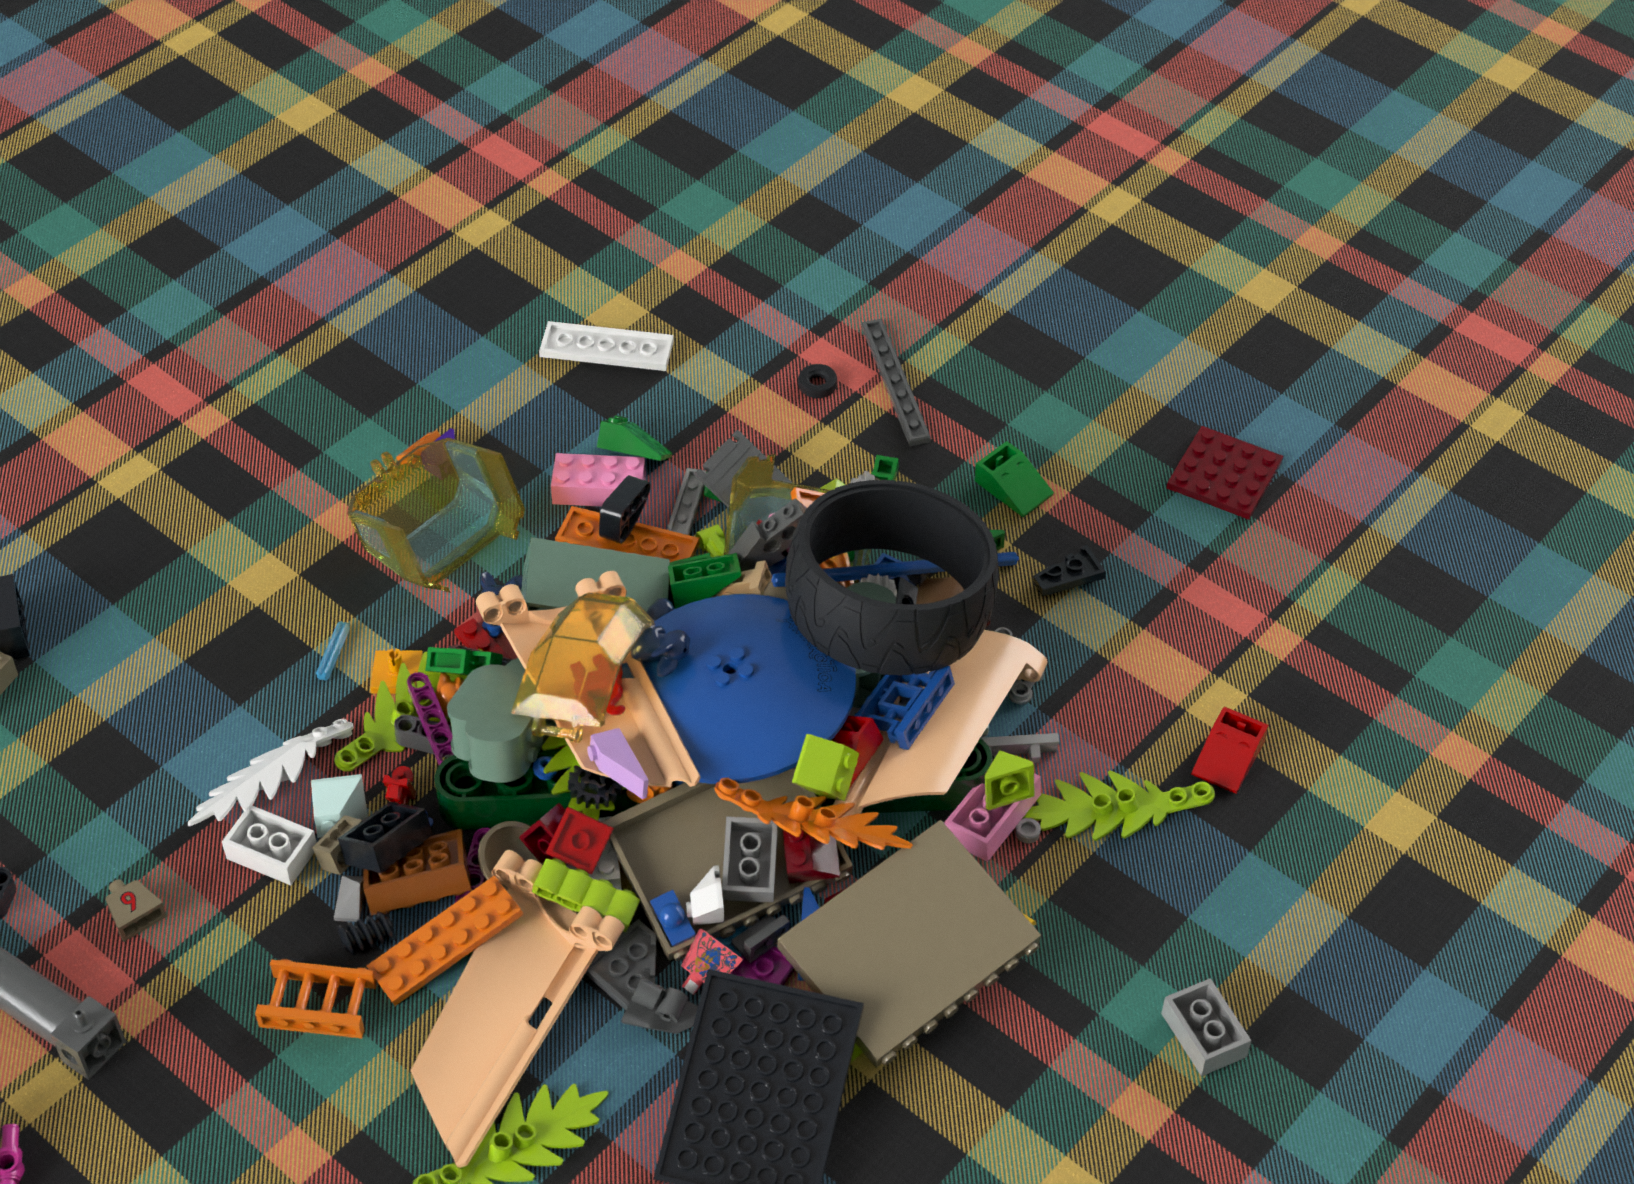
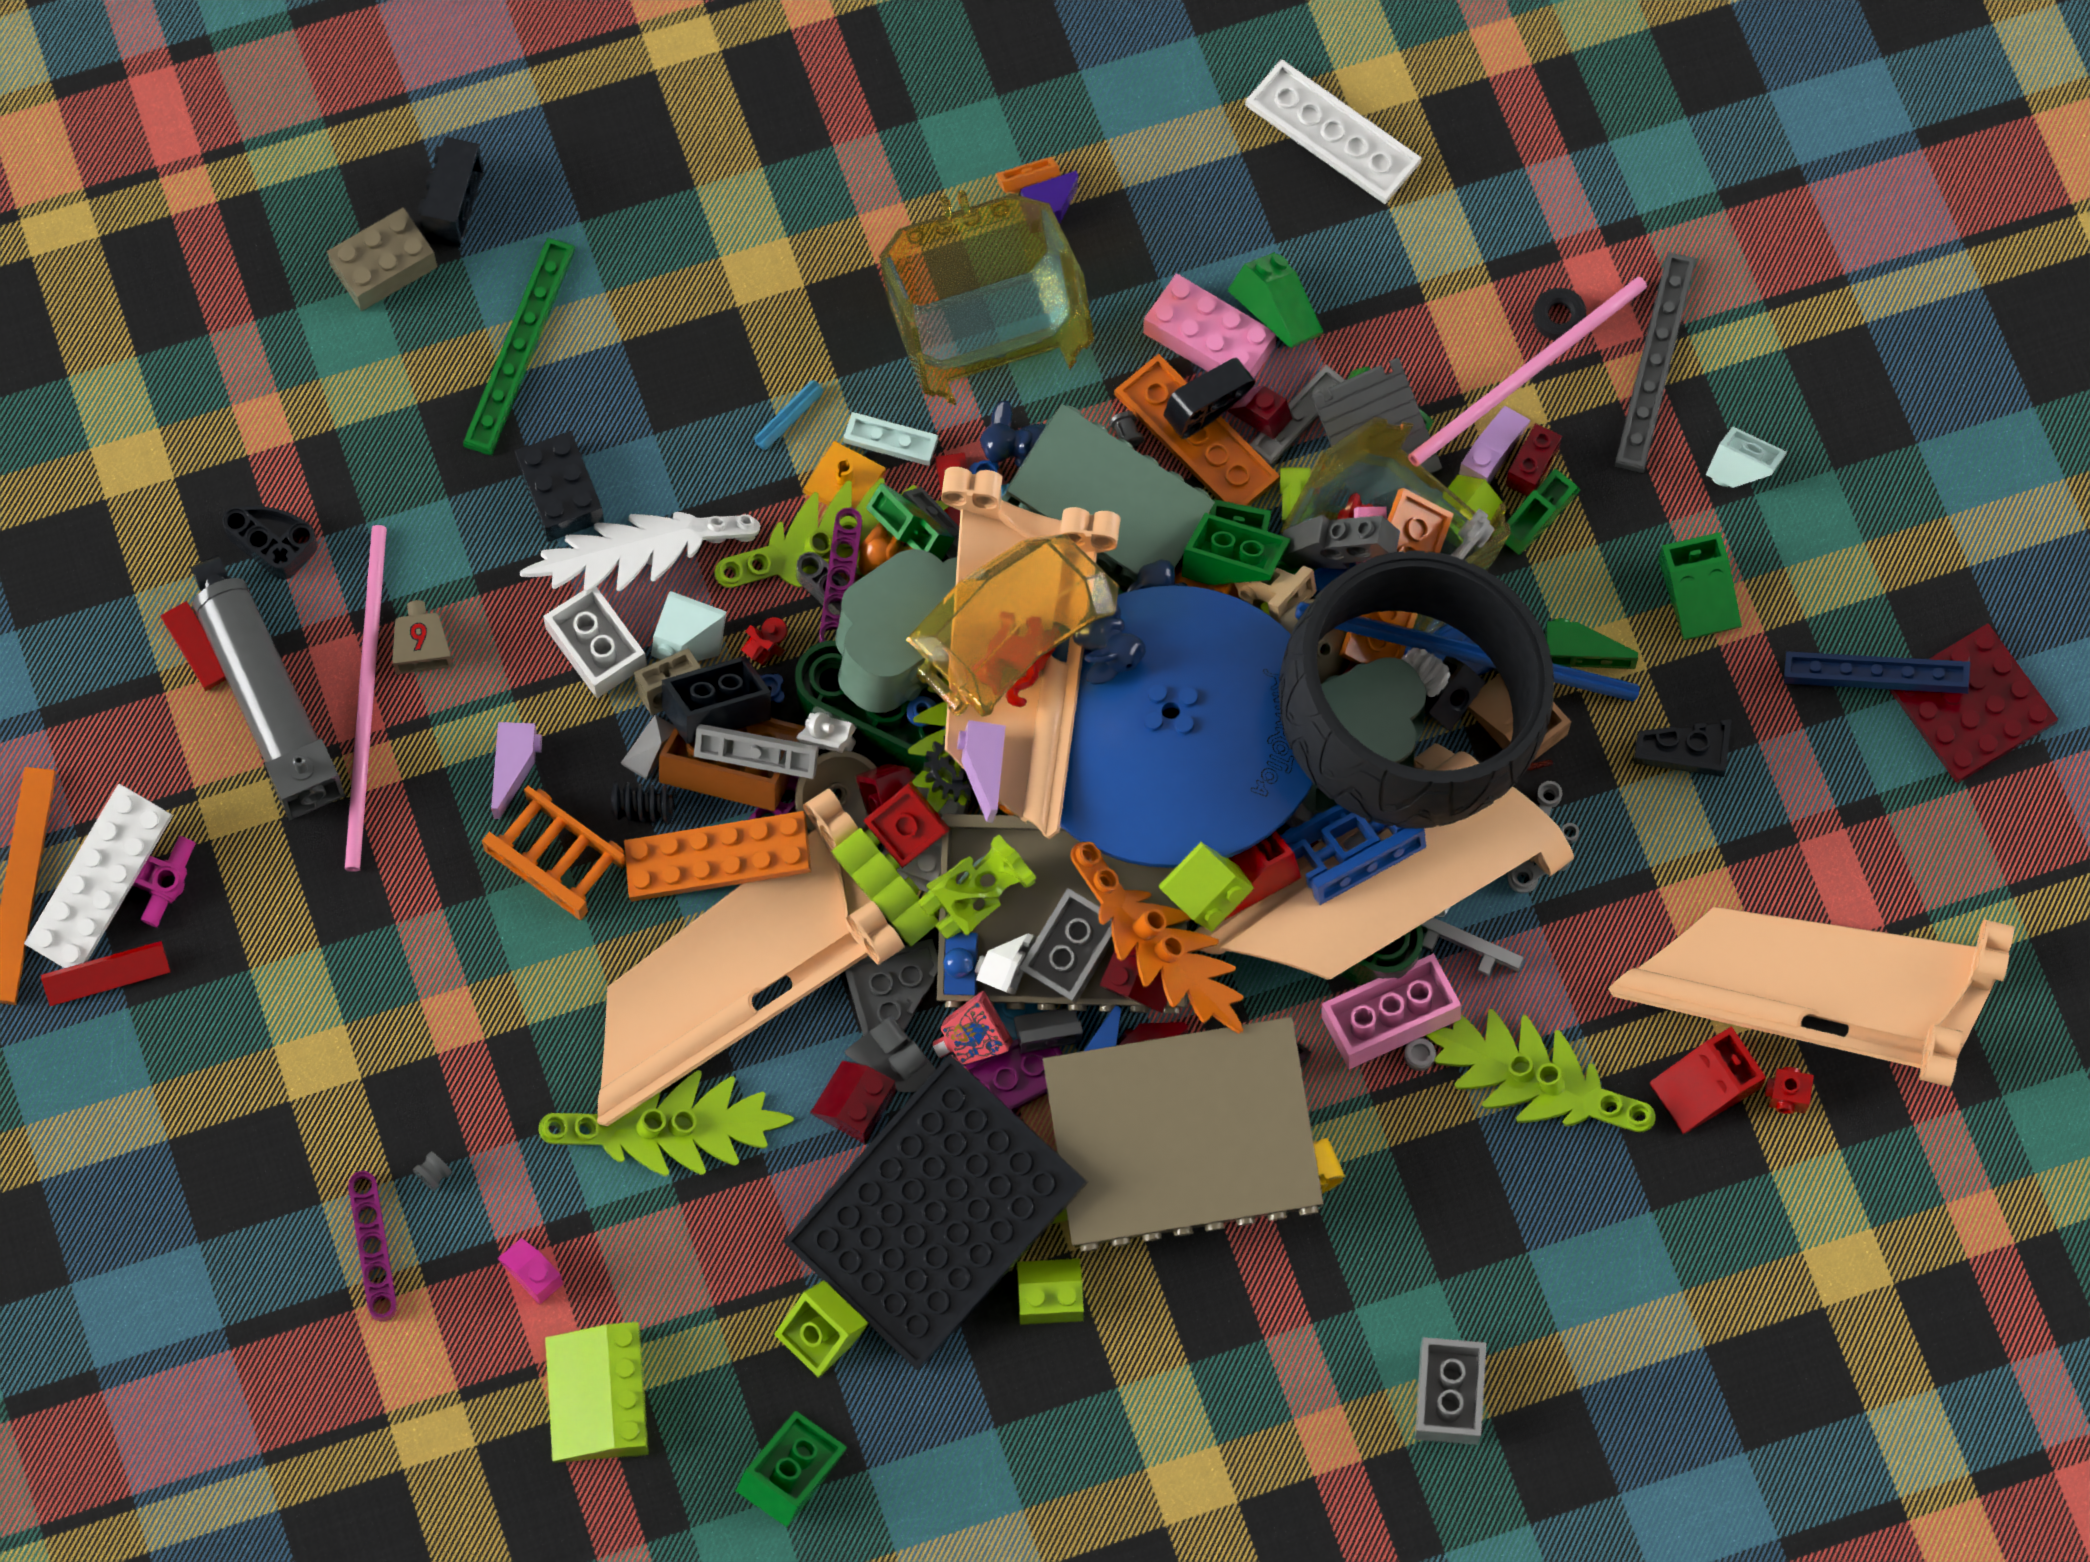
camera: 30 degrees right, 20 degrees up
lime slope [985,750,1035,811] -> none
none -> bright pink piece [345,525,387,872]
none -> green tile [463,237,576,456]
none -> lavender slope [491,722,542,819]
none -> black brick [515,431,604,542]
none -> light grey hinge [694,724,819,779]
none -> white hips [796,712,856,753]
none -> dark red slope [810,1060,896,1144]
none -> light aqua plate [843,412,938,466]
none -> lime hips [918,834,1037,939]
none -> lime slope [1017,1258,1084,1324]
none -> dark red slope [1228,385,1293,440]
none -> bright pink piece [1408,277,1647,467]
none -> lavender slope [1459,406,1530,484]
none -> dark red brick [1506,423,1562,497]
none -> light nougat panel [1608,907,2015,1087]
none -> light aqua slope [1706,427,1787,488]
none -> red brick [1765,1067,1814,1114]
none -> dark blue plate [1784,651,1970,694]

